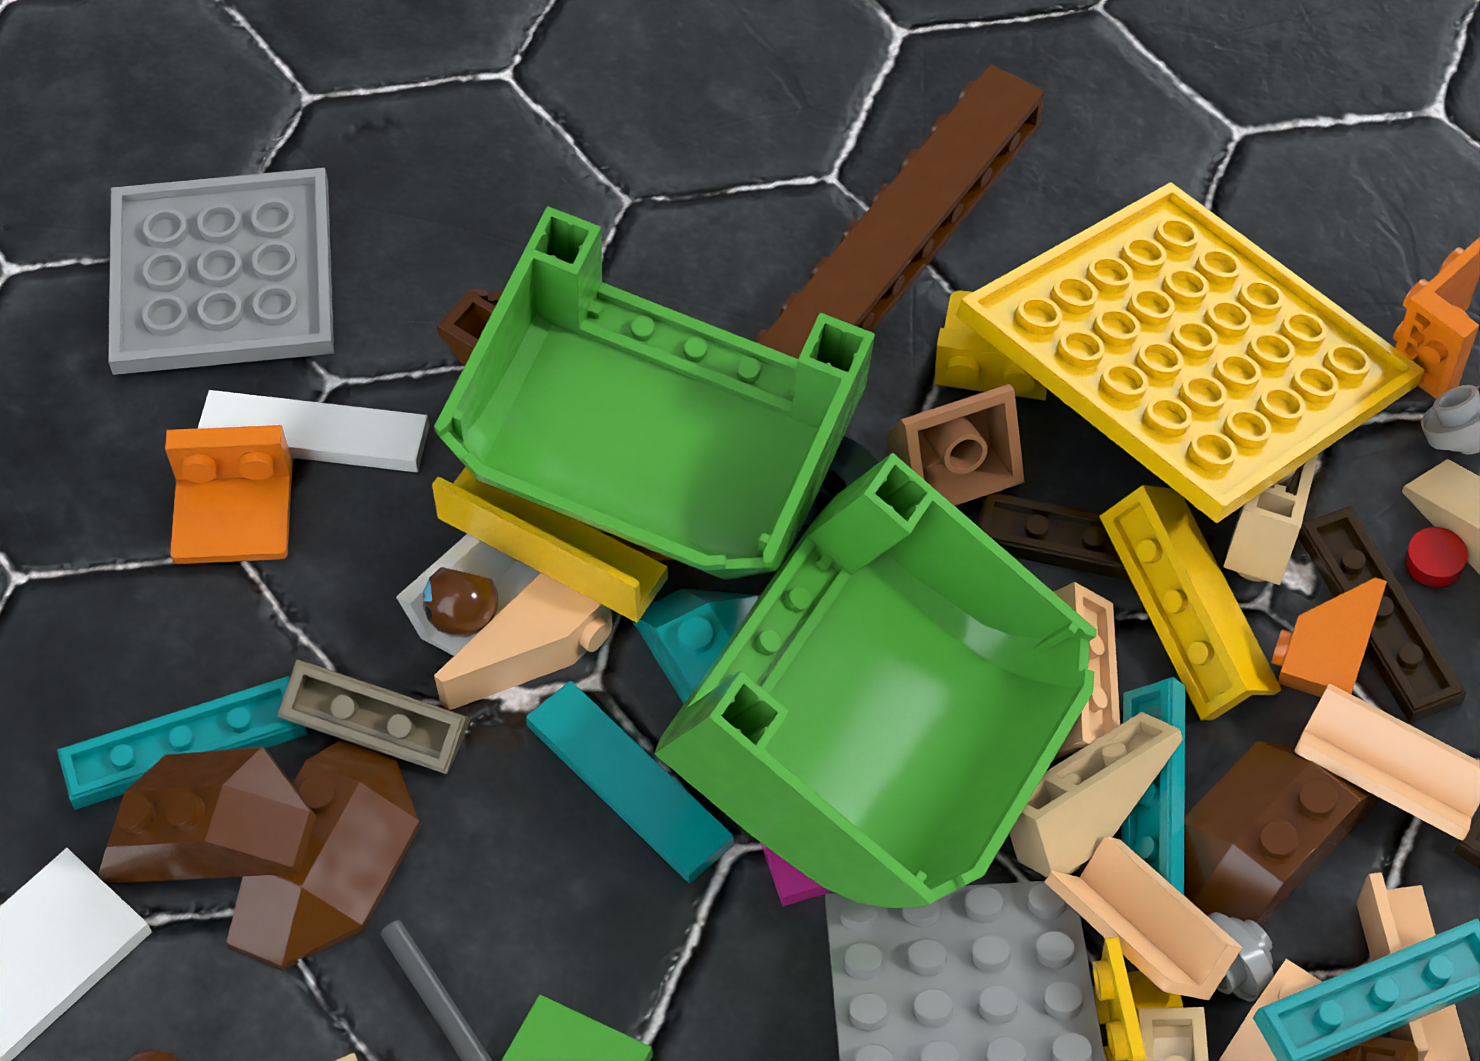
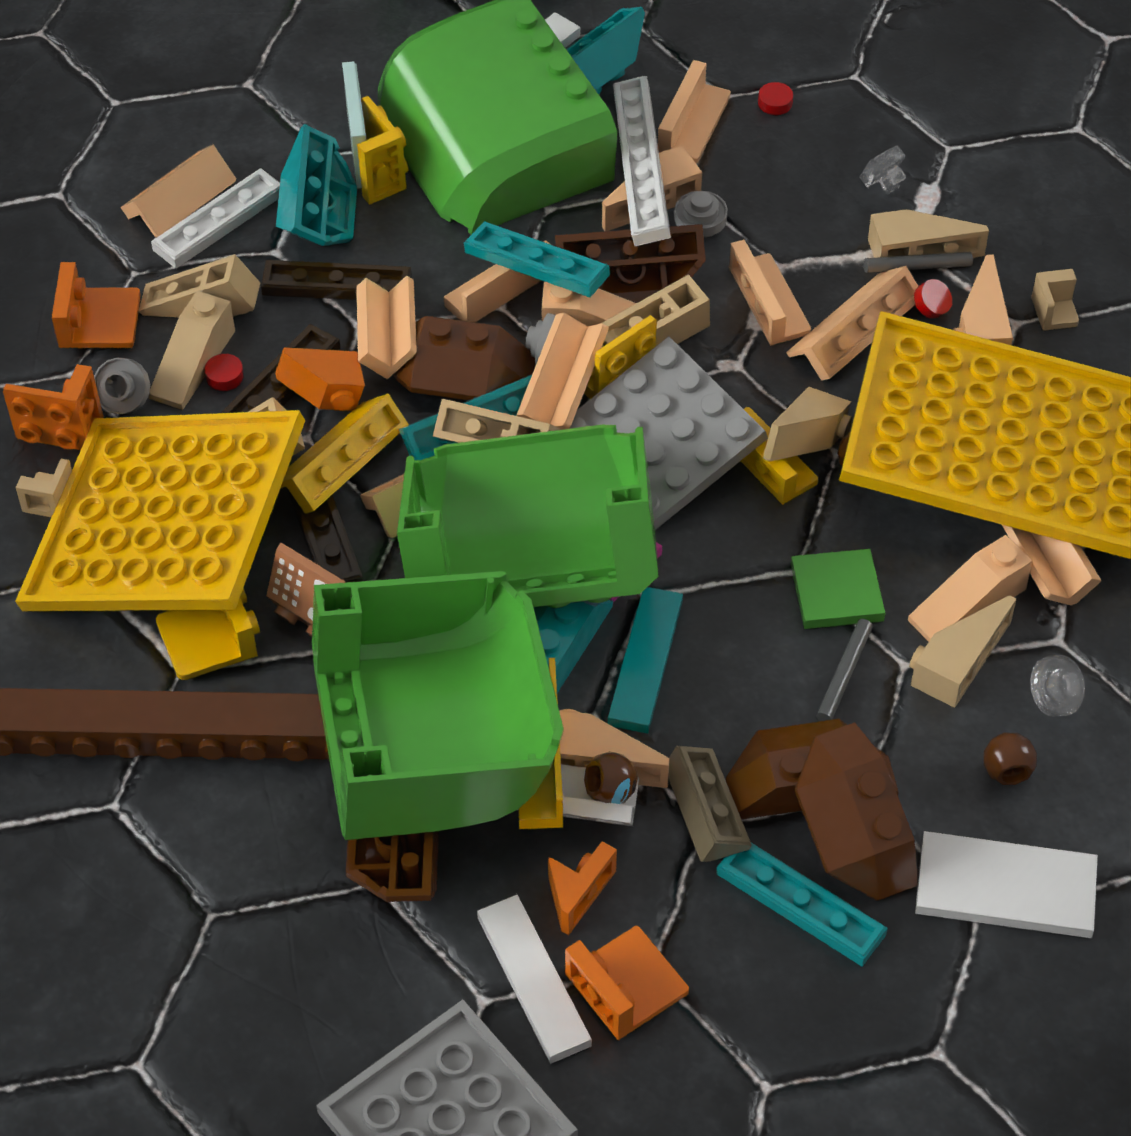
camera: 125 degrees left, 5 degrees down
none -> tan panel [16,459,72,517]
none -> orange slope [548,841,617,935]

